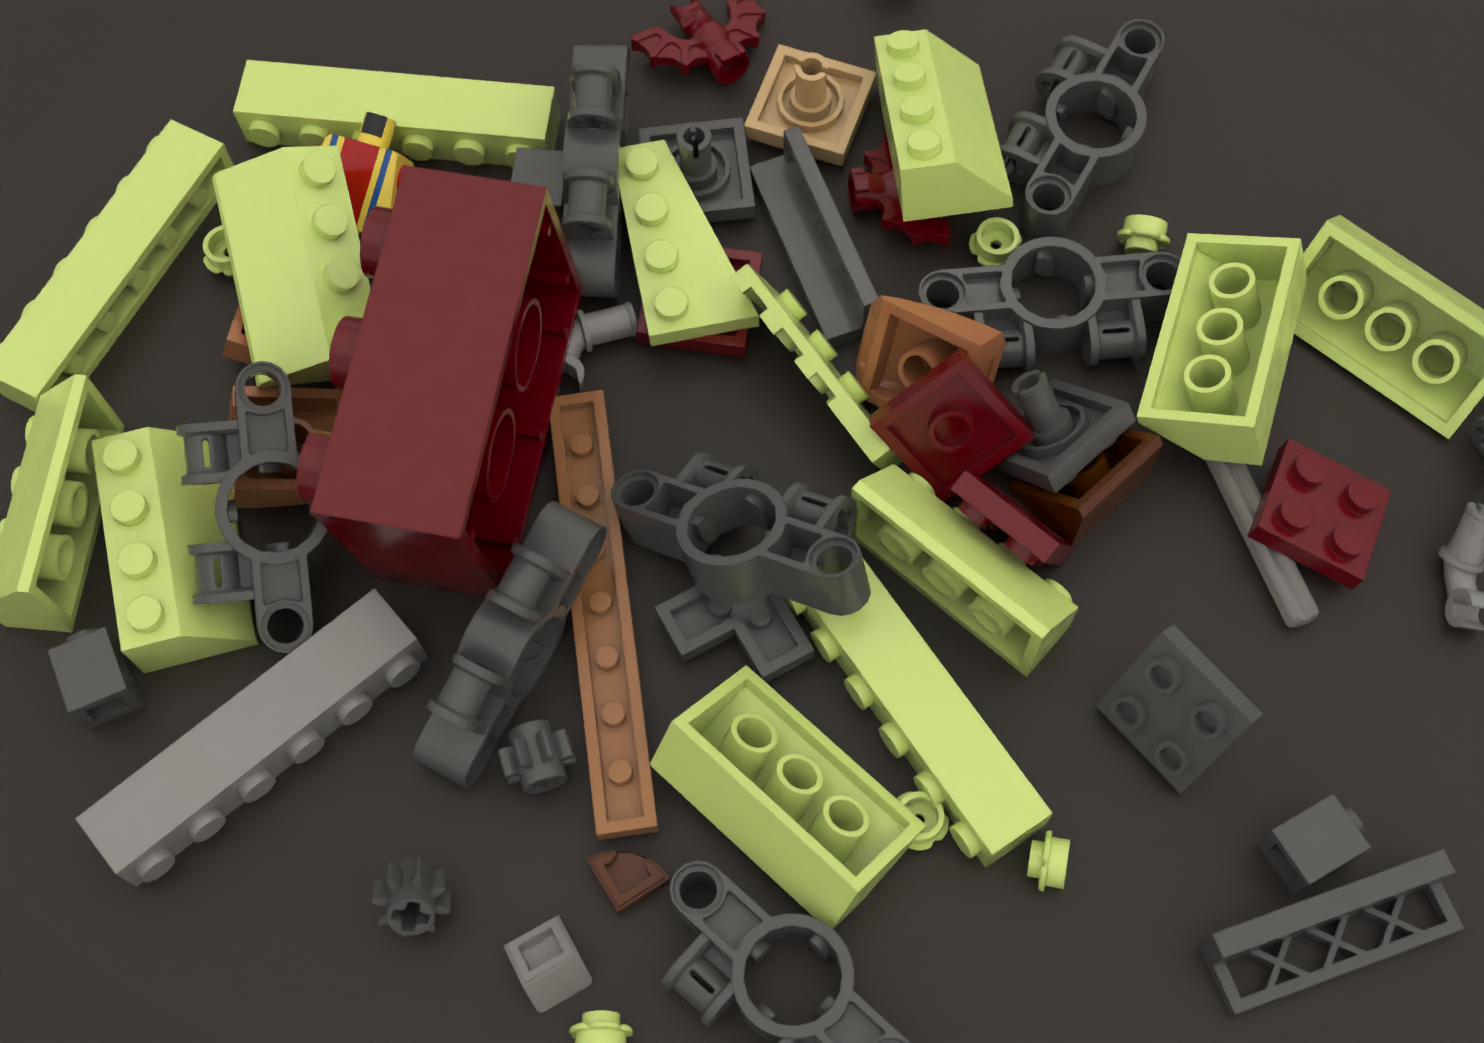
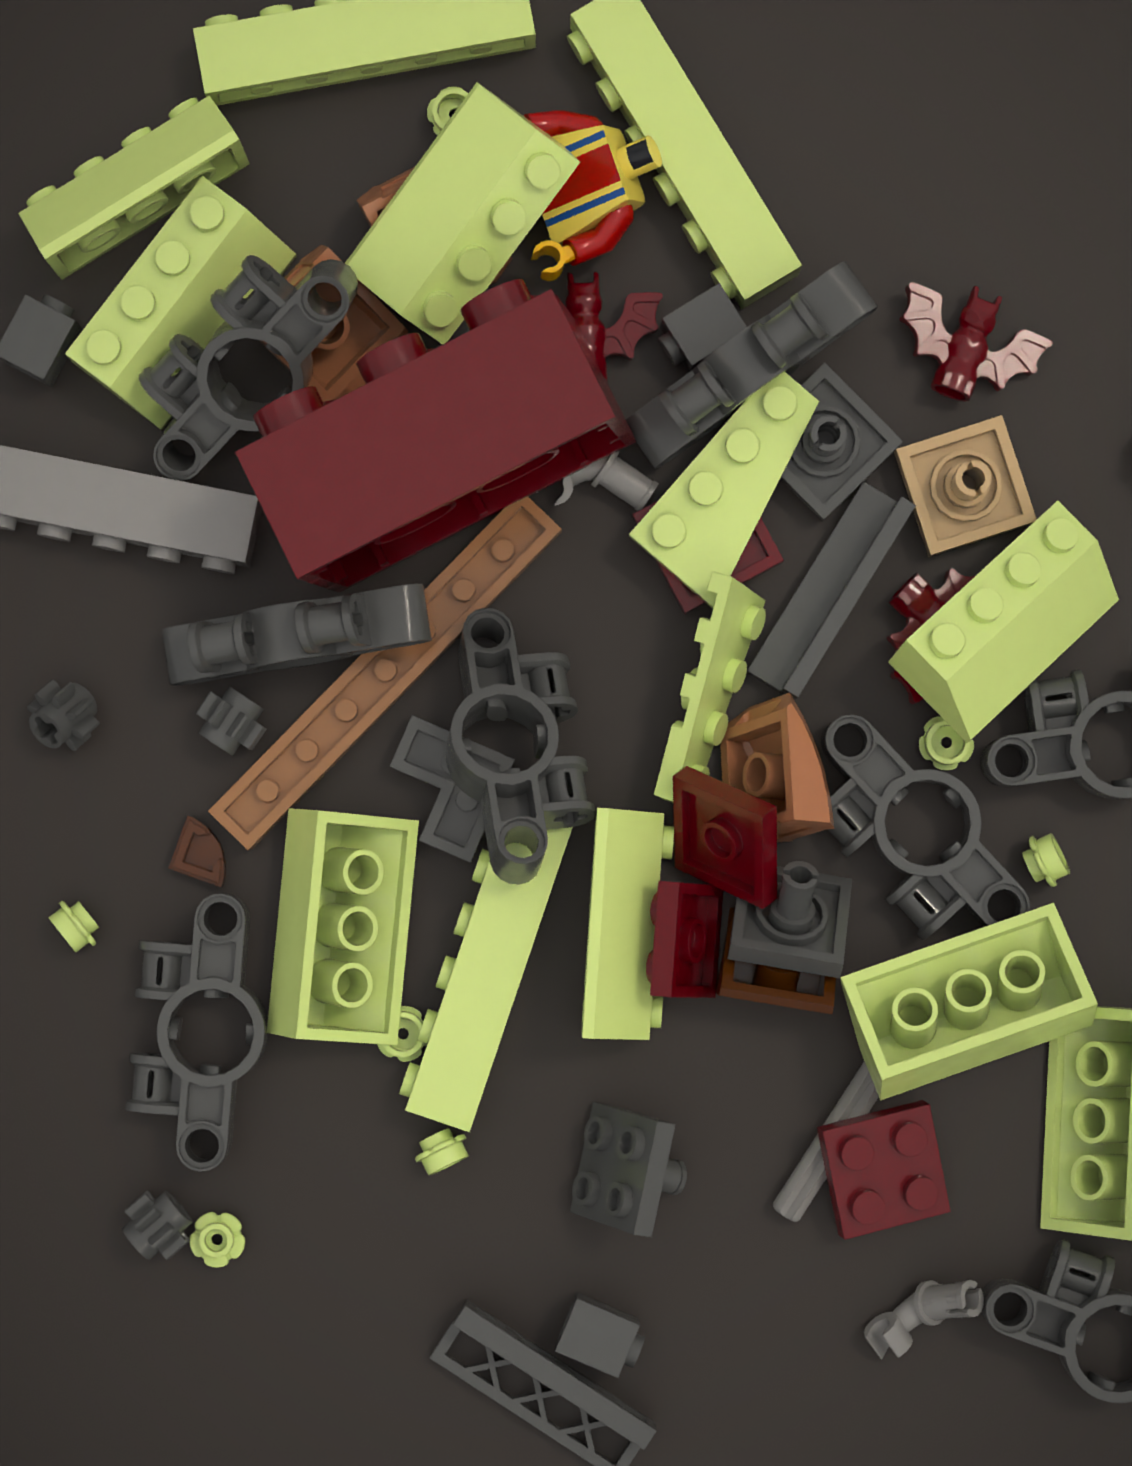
camera: 45 degrees right, 20 degrees up
light grey slope [504,915,593,1013] -> none

